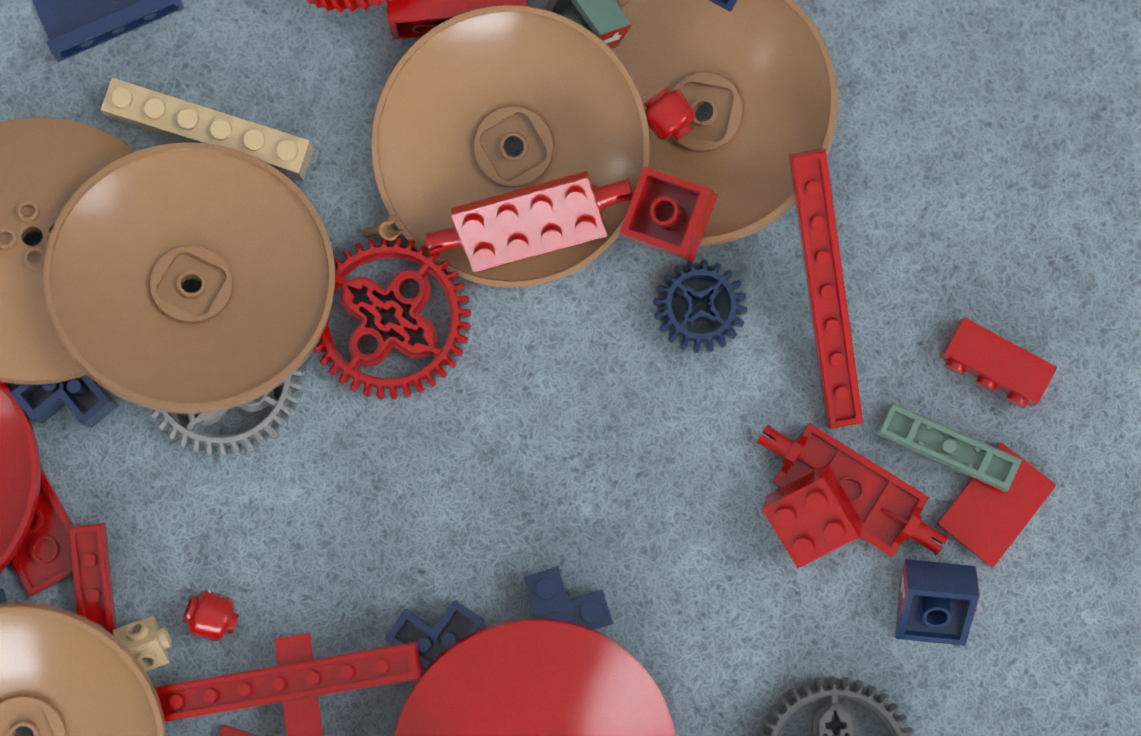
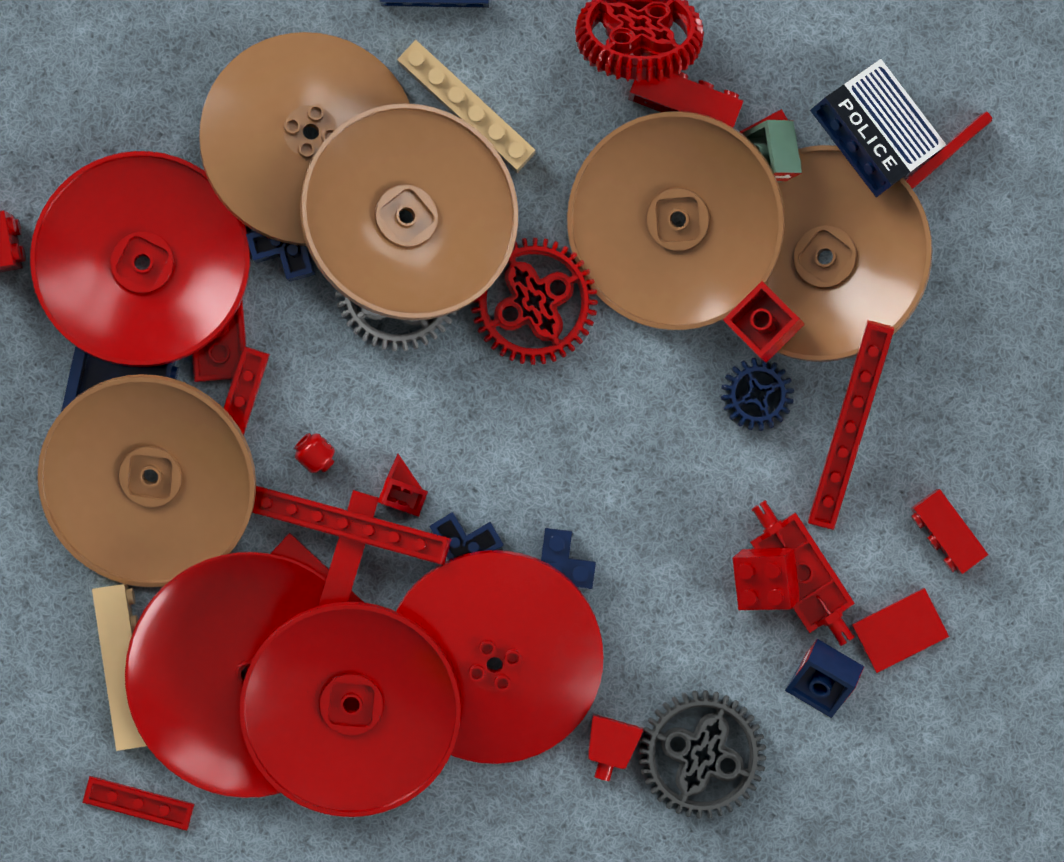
camera: 30 degrees right, 5 degrees up
tan brick [113,616,172,672] -> none
medium nougat hand [363,215,403,241] -> none
plate [426,171,633,272] -> none
red head [644,87,696,142] -> none
sand green plate [877,402,1022,493] -> none
none -> red slope [378,454,428,517]

